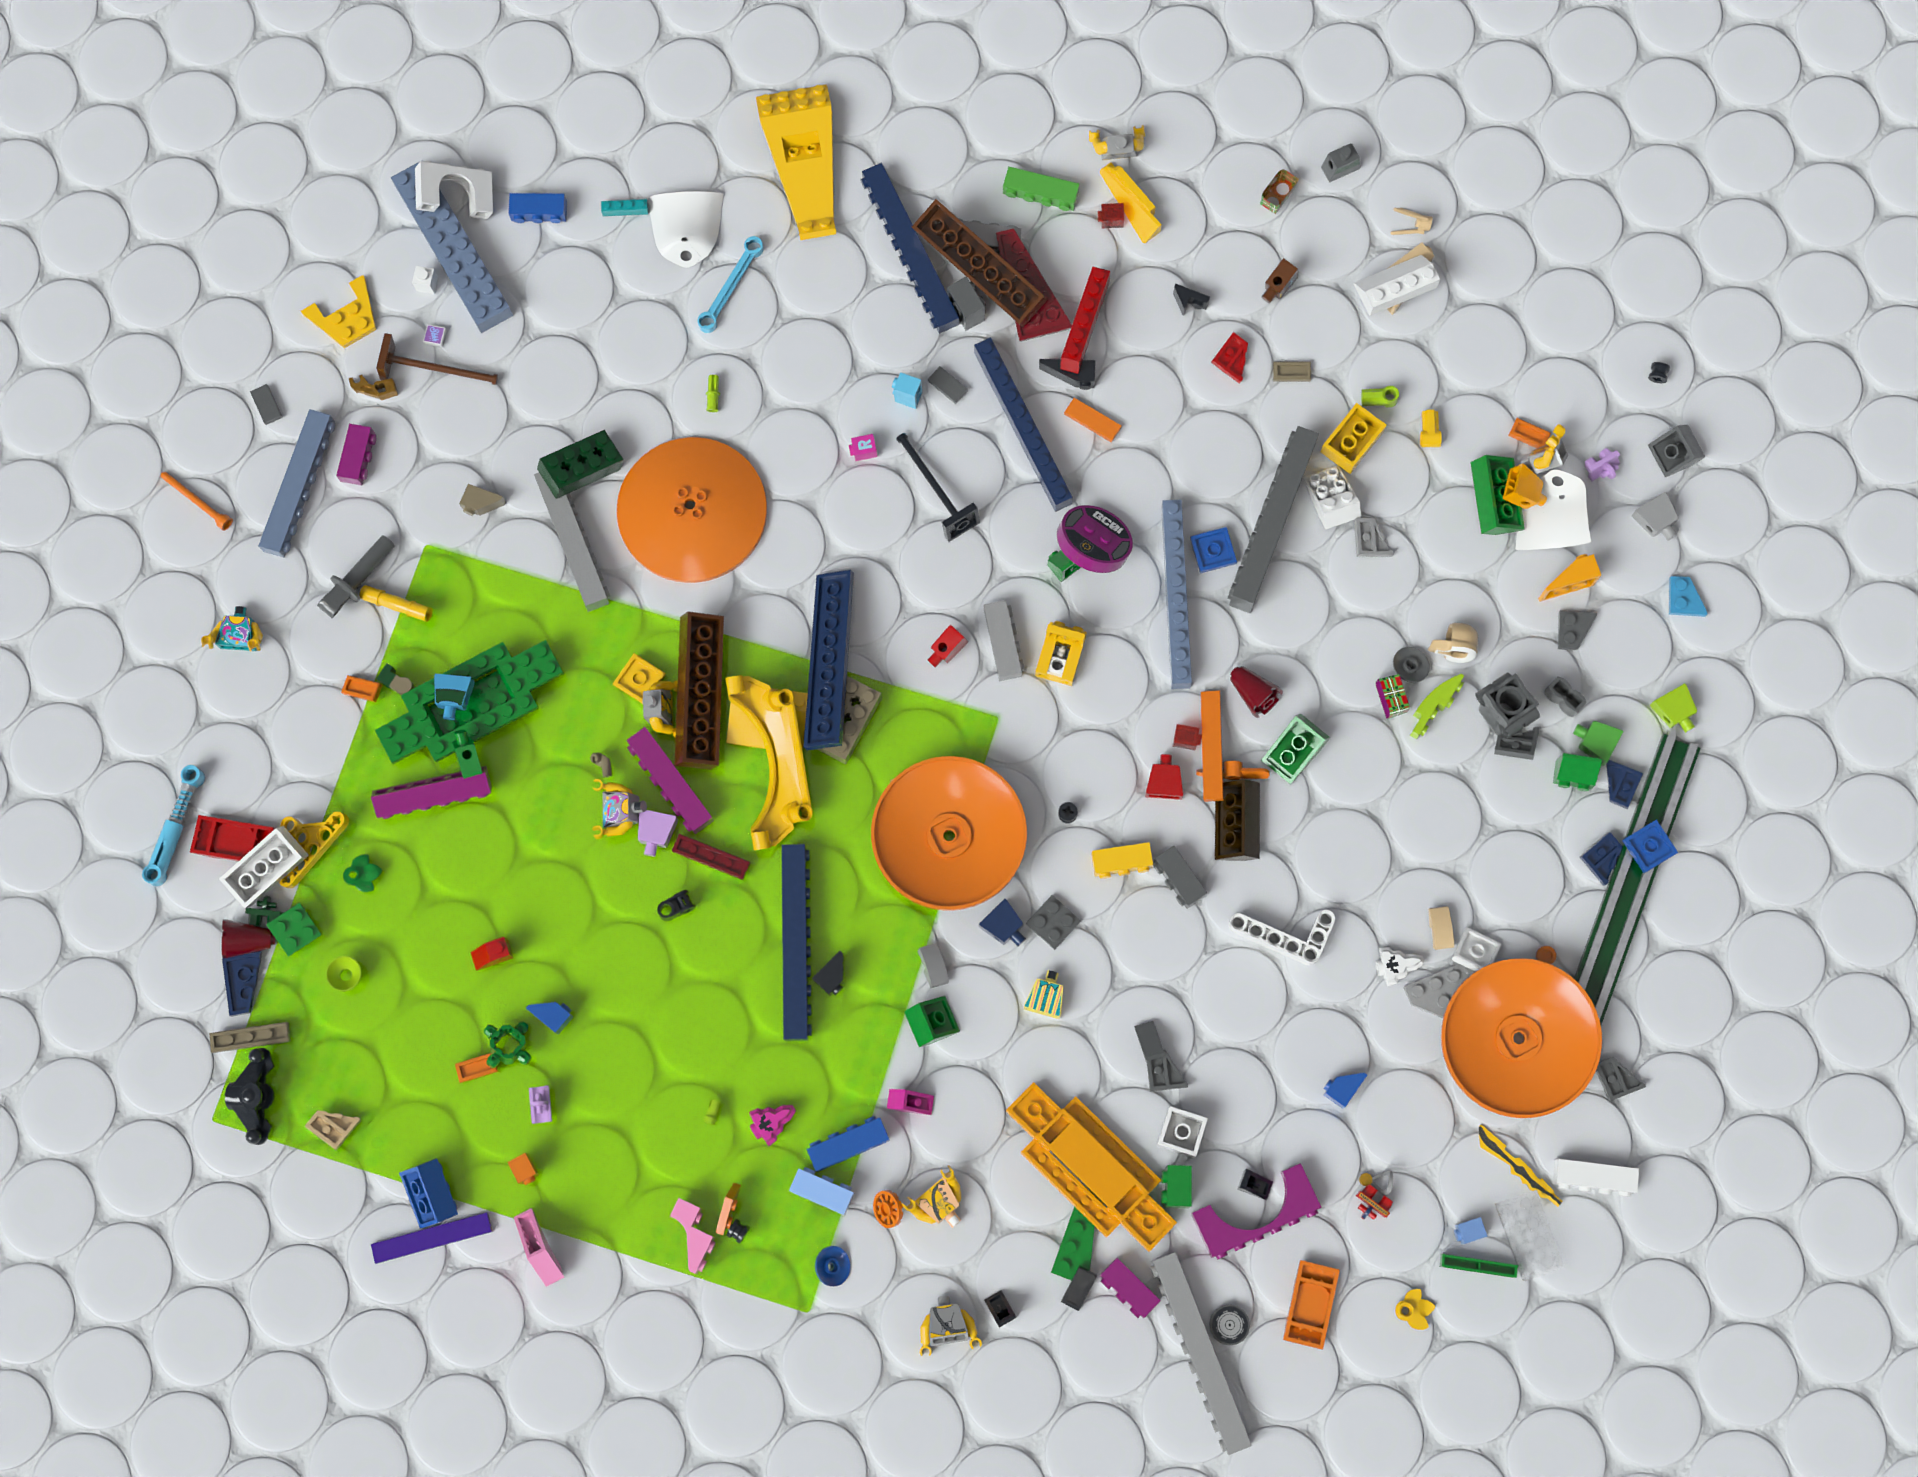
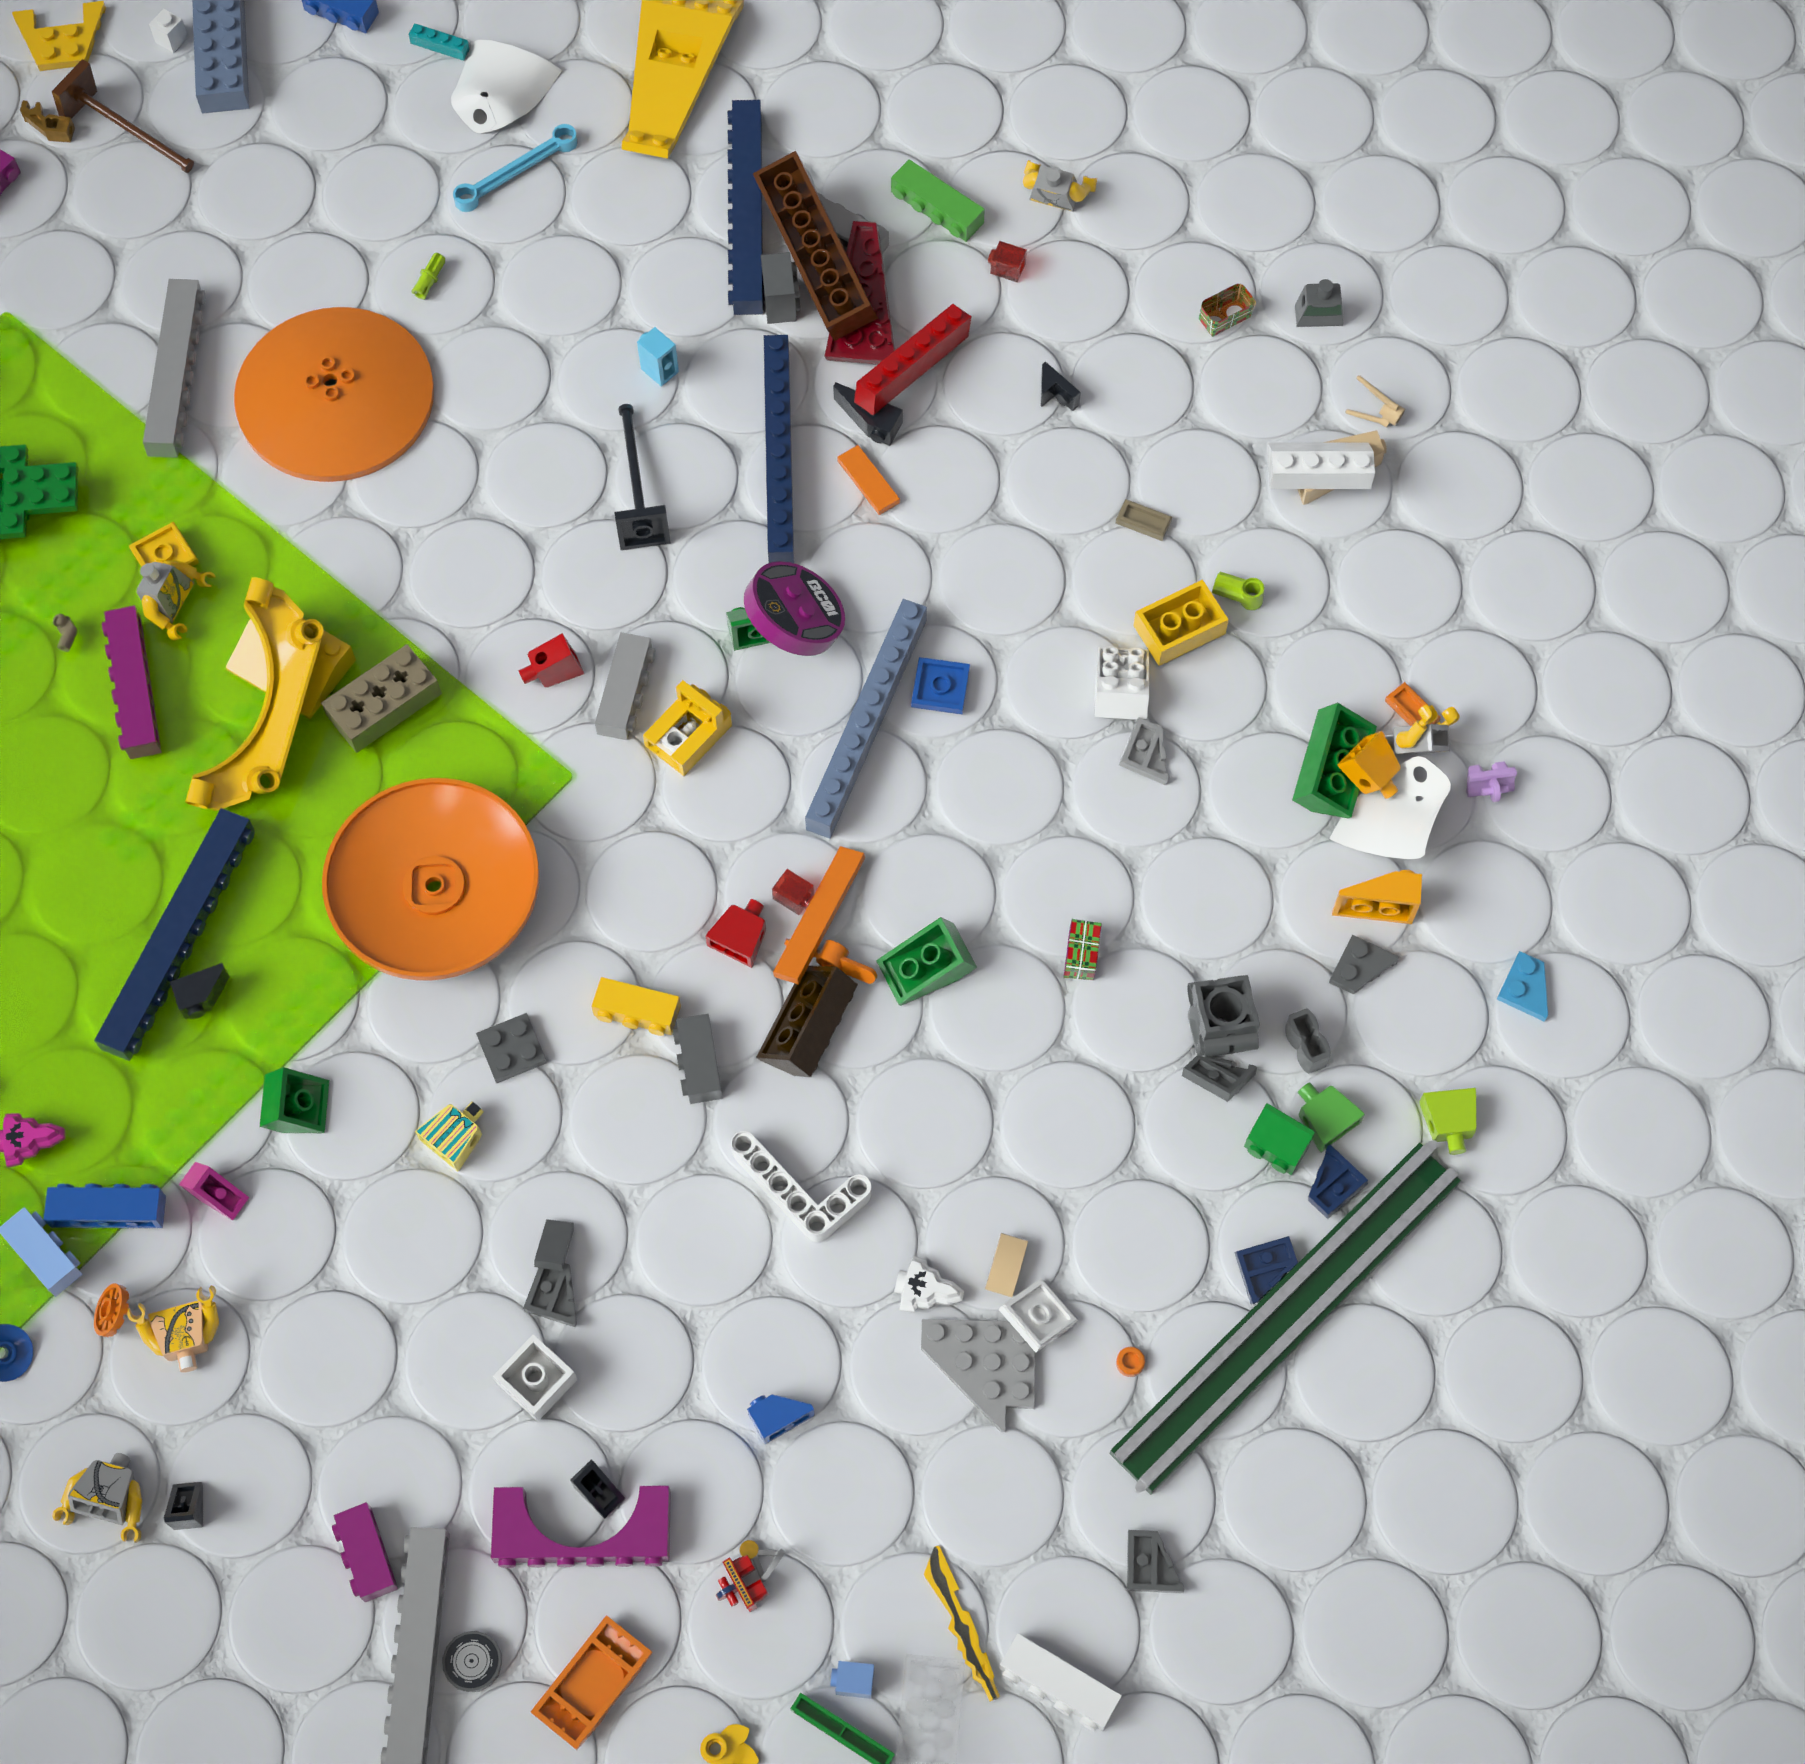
camera: 20 degrees right, 10 degrees down
tile [423,324,446,347] -> none
dark tan slope [459,484,506,516] -> none
dark green brick [537,429,624,499] -> none
torso [592,779,647,839] -> none
lavender torso [638,810,678,857] -> none
black piece [657,890,696,921] -> none
dark red tile [672,834,751,880] -> none
reddish brown brick [674,611,724,770] -> none
dark blue plate [804,570,854,750] -> none
dark pink brick [849,434,877,461] -> none
light grey slope [918,943,949,988] -> none
dark grey tile [928,366,968,404] -> none
dark blue torso [979,899,1026,947] -> none
light orange piece [1006,1082,1177,1252] -> none
green wing [1051,1206,1094,1280] -> none
black wheel [1058,802,1078,824] -> none
black tile [1061,1265,1097,1311] -> none
yellow wedge [1100,162,1162,243] -> none
green brick [1161,1165,1192,1209] -> none
red wing [1211,332,1248,384] -> none
dark grey brick [1227,426,1319,613] -> none
dark red cone [1230,666,1283,718] -> none
reddish brown torso [1261,258,1298,303] -> none
dark grey dish [1393,647,1430,683] -> none
lime slope [1410,674,1464,739] -> none
yellow piece [1420,409,1442,447] -> none
tan piece [1428,623,1478,663] -> none
orange dish [1441,958,1602,1118] -> none
blue plate [1622,820,1678,873] -> none
light grey torso [1632,492,1679,541] -> none
black wheel [1648,362,1670,384] -> none
dark grey slope [1648,425,1705,477] -> none

